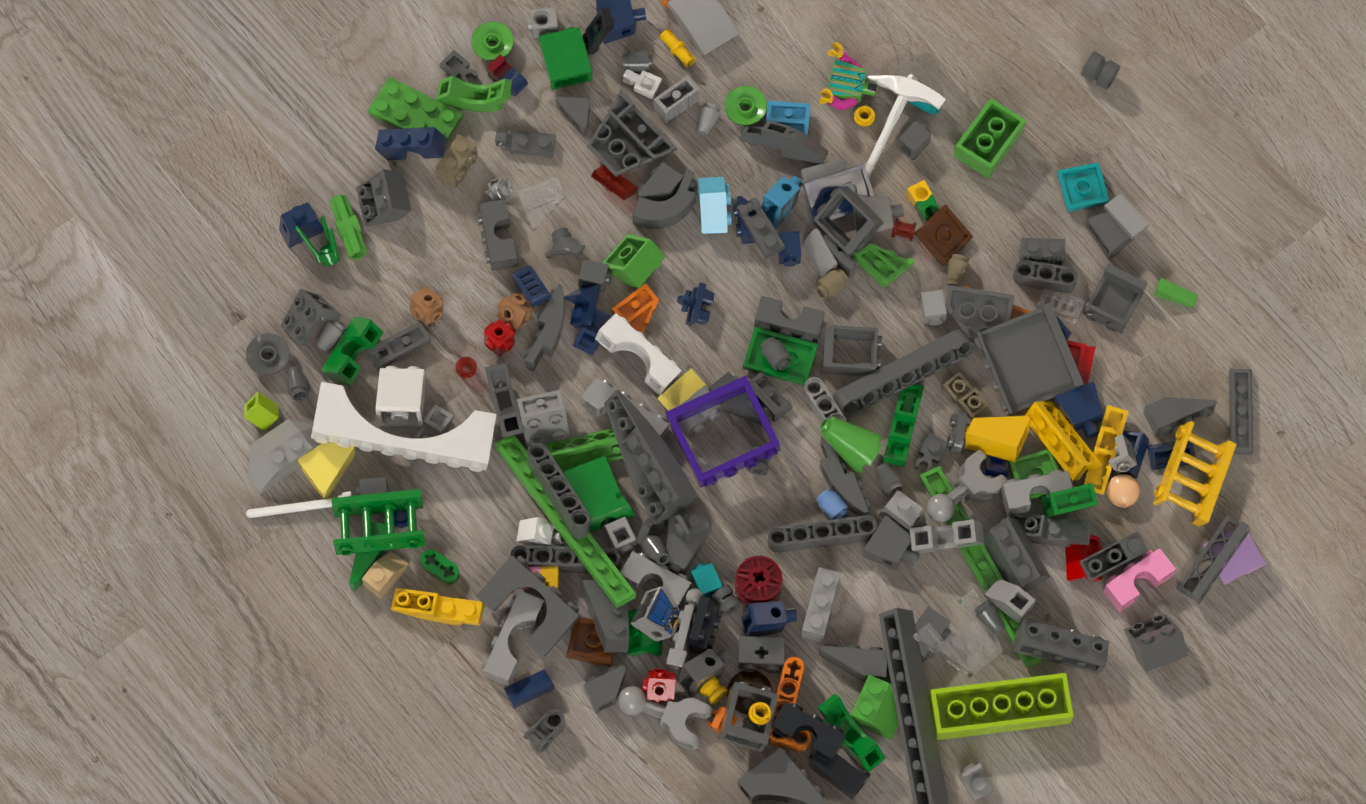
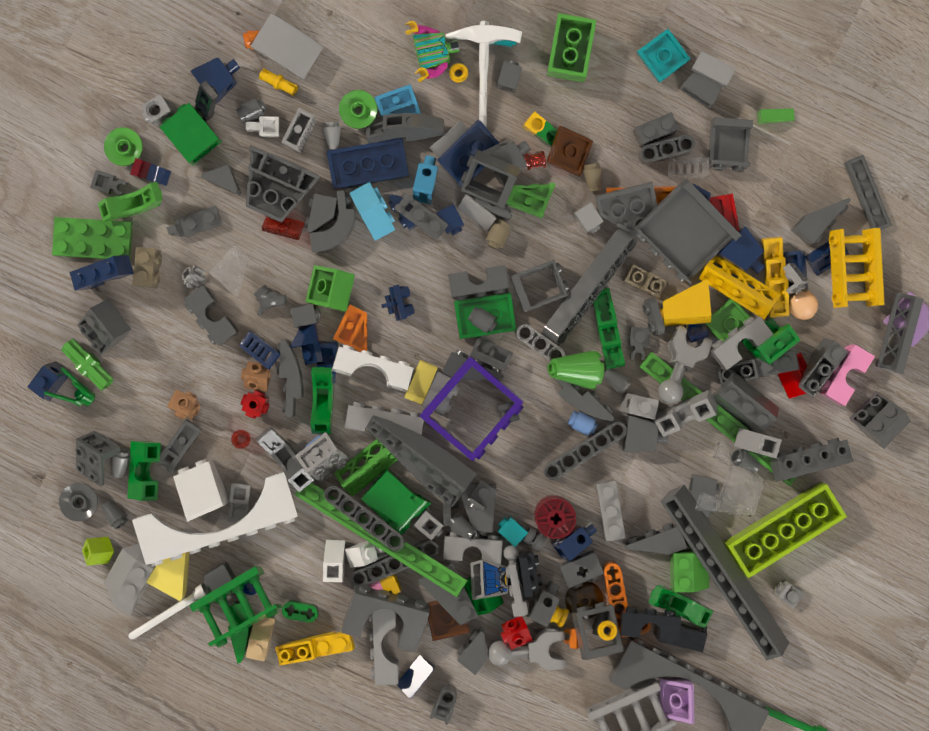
camera: 20 degrees left, 20 degrees up
none -> green arch [310,367,334,434]
none -> white slope [323,540,345,582]
none -> dark blue plate [327,138,409,190]

